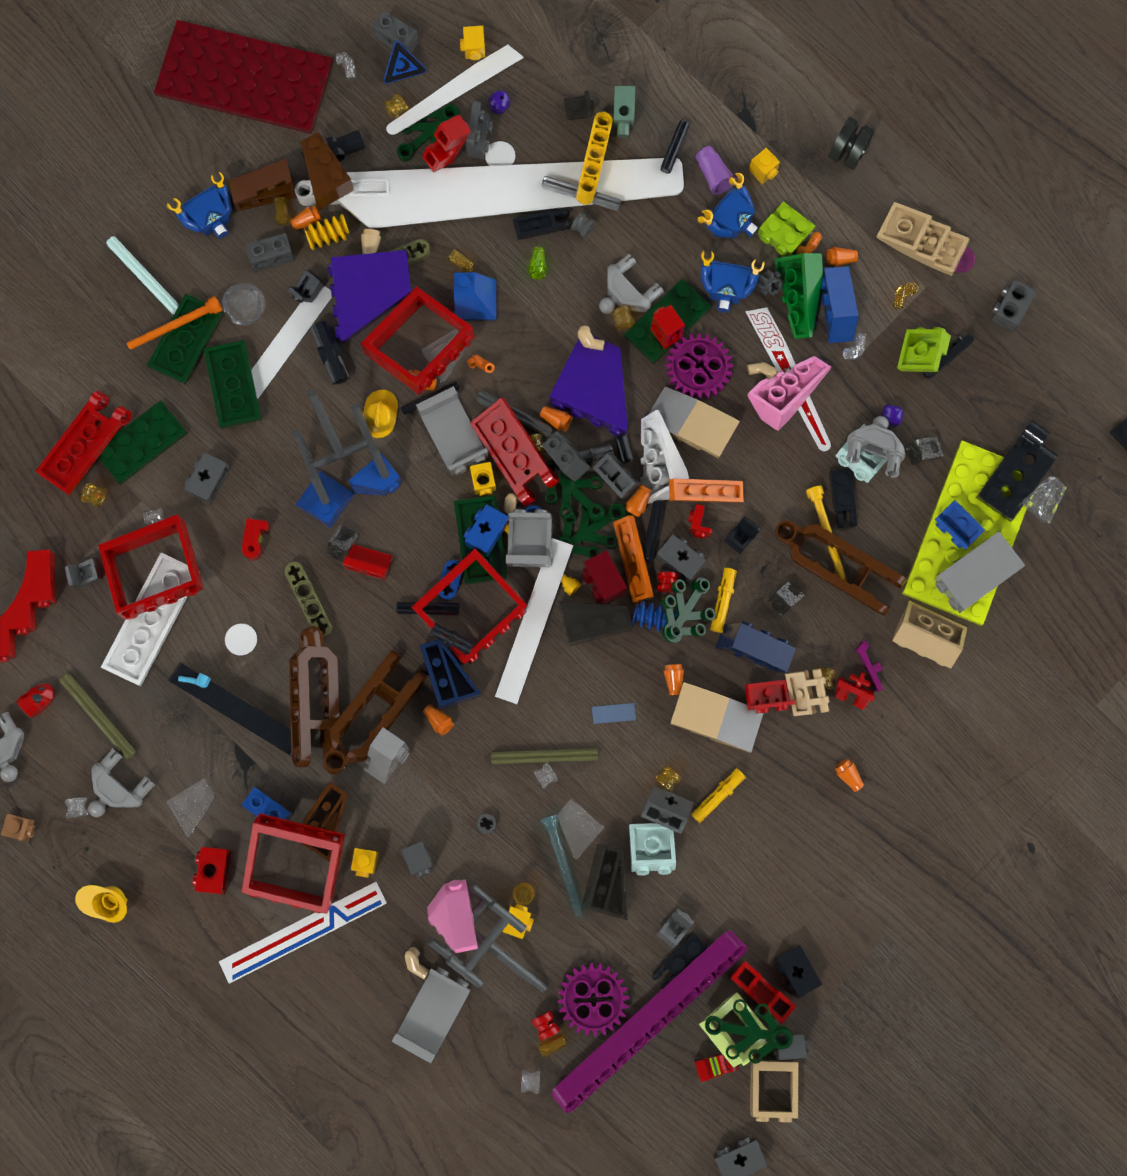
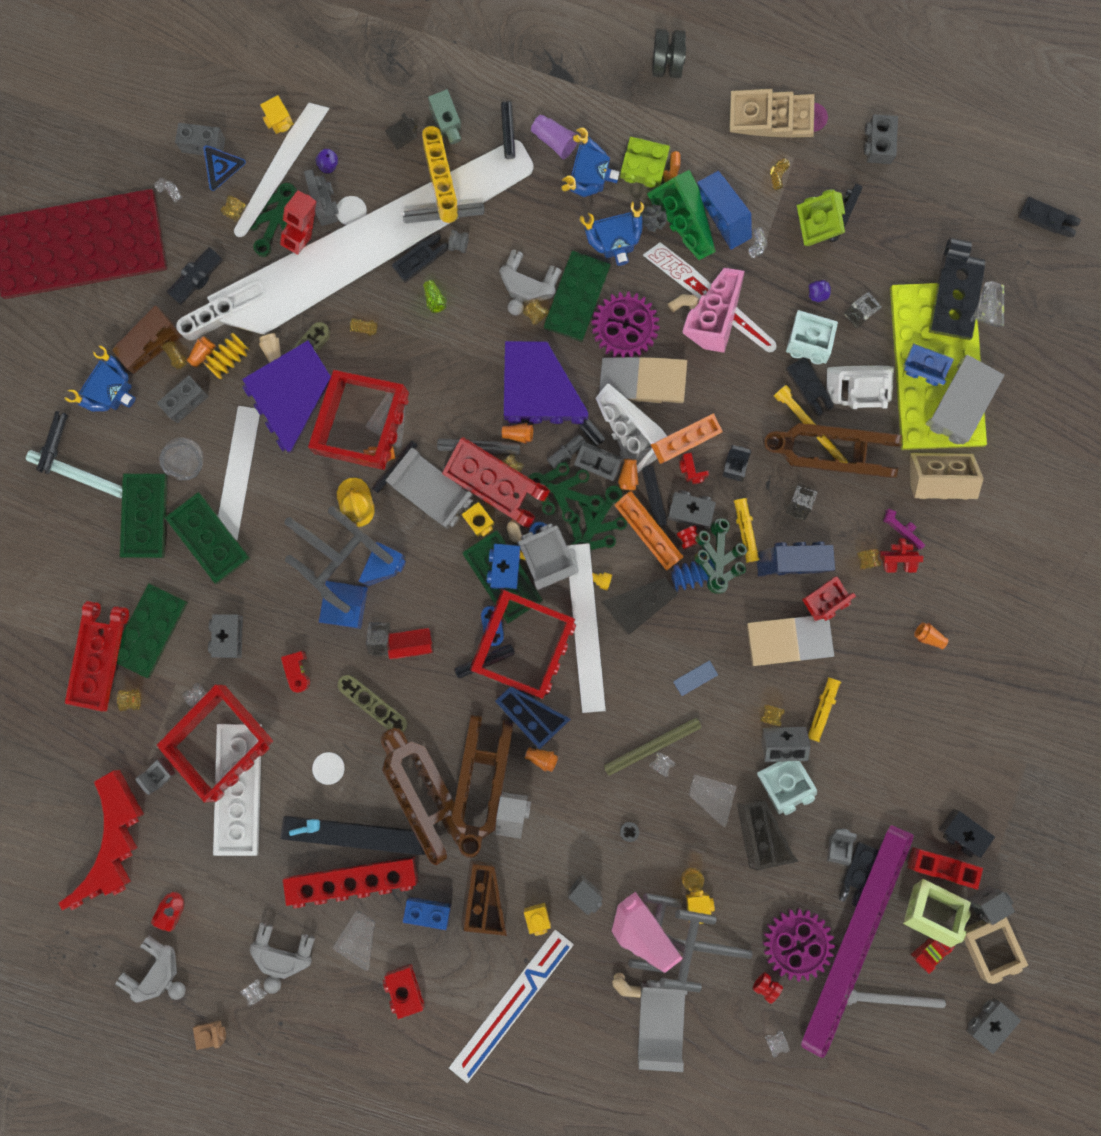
camera: 20 degrees left, 5 degrees up
olive axle [60,673,136,759] -> none
yellow piece [75,885,128,923] -> none
orange piece [127,296,223,350] -> none
red window [241,813,345,914] -> none
black bracket [287,270,324,303] -> none
reddish brown wedge [301,132,354,211] -> none
black piece [310,321,350,385] -> none
black pin [429,623,474,654] -> none
blue slope [454,272,496,321] -> none
orange arm [467,355,495,373] -> none
clear yellow pin [537,1033,567,1058] -> none
clear light blue piece [540,814,583,919] -> none
dark grey brick [542,431,590,482] -> none
tan arm [578,325,605,351] -> none
dark red brick [581,550,627,607] -> none
red brick [650,305,685,350] -> none
orange cone [663,664,684,695] -> none
dark green plant [705,999,793,1064] -> none
yellow brick [749,148,780,184] -> none
tan plate [785,668,830,716] -> none
orange cone [826,247,858,267] -> none
light grey connector [846,416,905,478] -> none
none -> black pin [36,411,68,474]
none -> red brick [283,856,418,908]
none -> white piece [826,366,894,409]
none -> light grey piece [845,989,946,1008]

